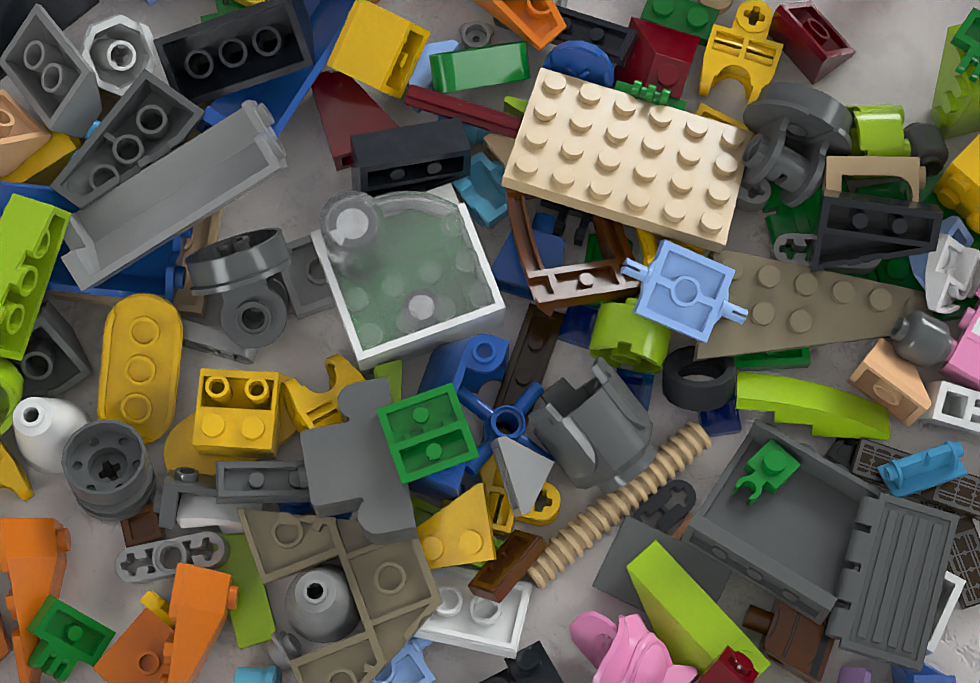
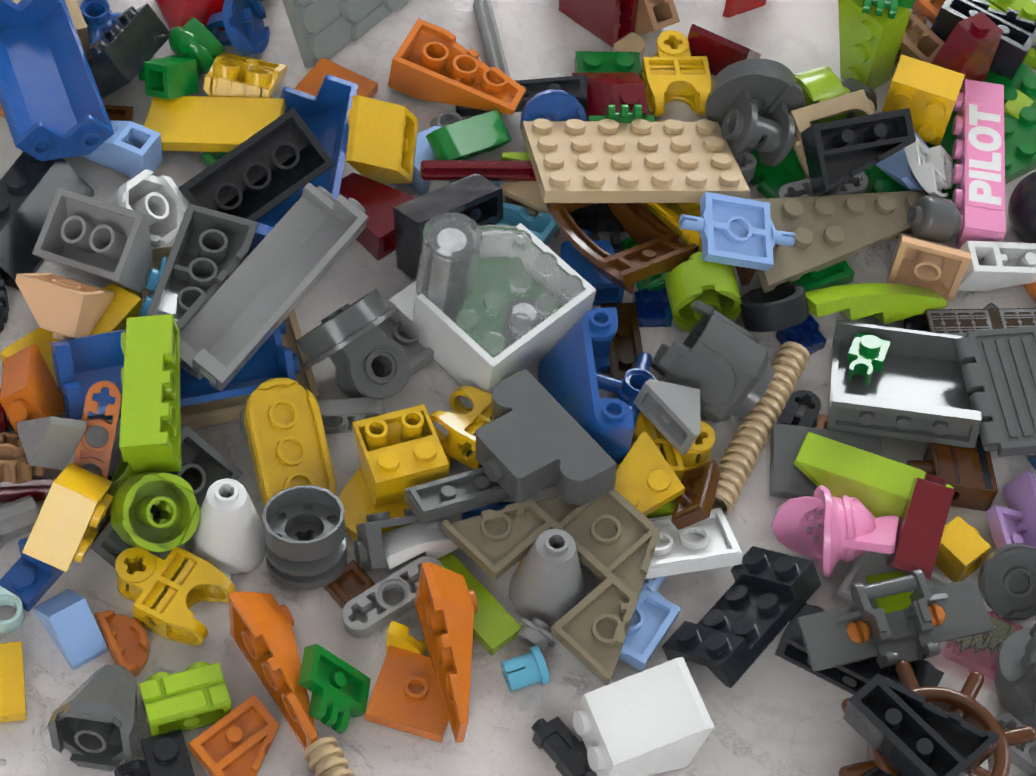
camera: 30 degrees left, 20 degrees down
green slope [376,382,480,485] -> none
dark azure hinge [877,440,968,498] -> none

